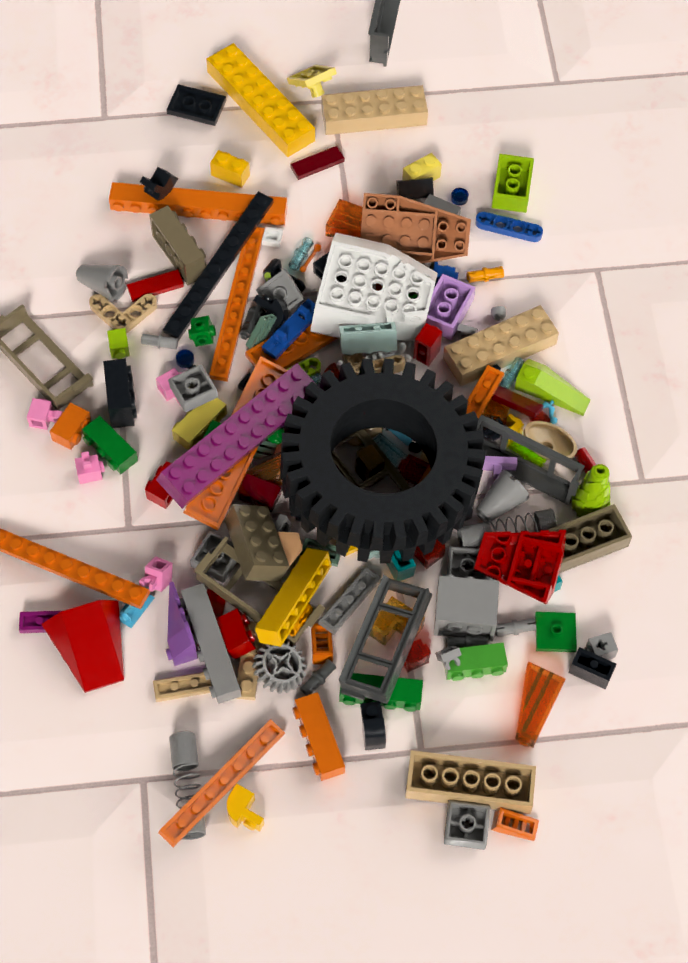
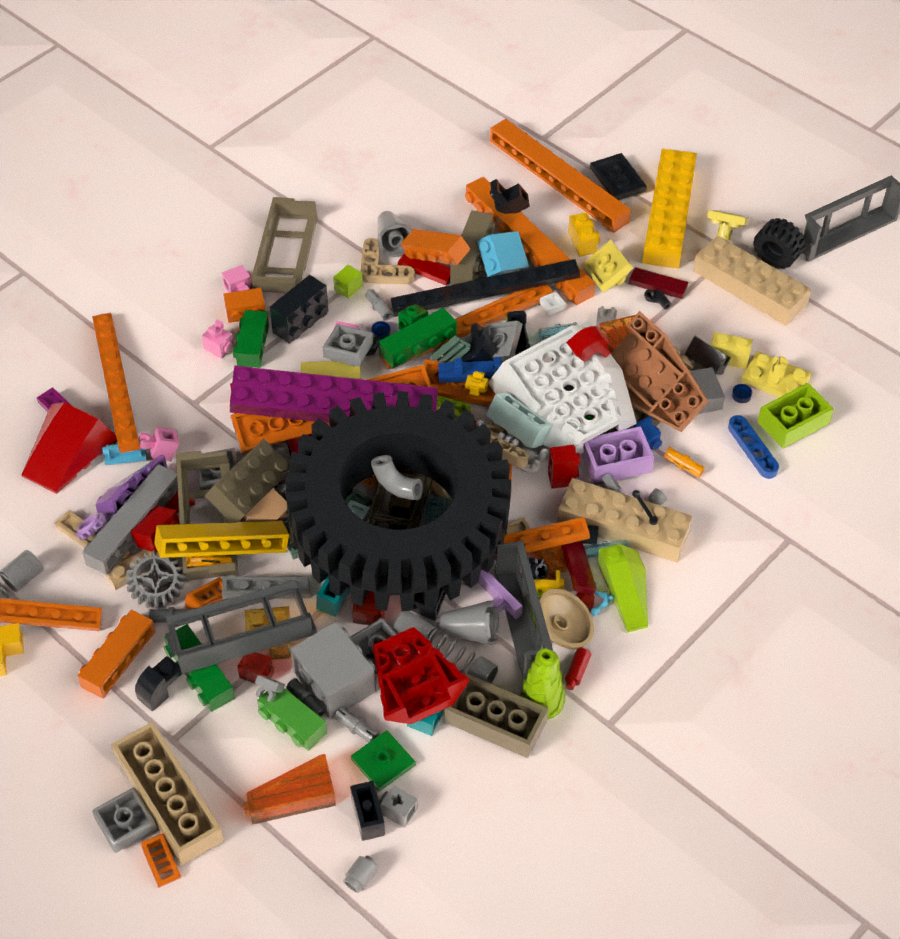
camera: 50 degrees right, 10 degrees down
none -> lavender gear [75,513,105,540]
none -> light grey brick [343,855,378,893]
none -> light grey cylinder [371,455,423,500]
none -> green brick [379,308,457,368]
none -> orange brick [400,229,470,265]
none -> yellow gear [465,371,489,396]
none -> medium azure brick [477,231,529,277]
none -> orange brick [490,119,631,233]
none -> red brick [566,326,612,362]
none -> light yellow plate [582,240,633,293]
none -> light grey tile [596,306,617,329]
none -> black hinge [632,490,658,525]
none -> black arm [644,289,672,310]
none -> light yellow plate [741,351,812,397]
none -> black tyre [753,218,805,269]

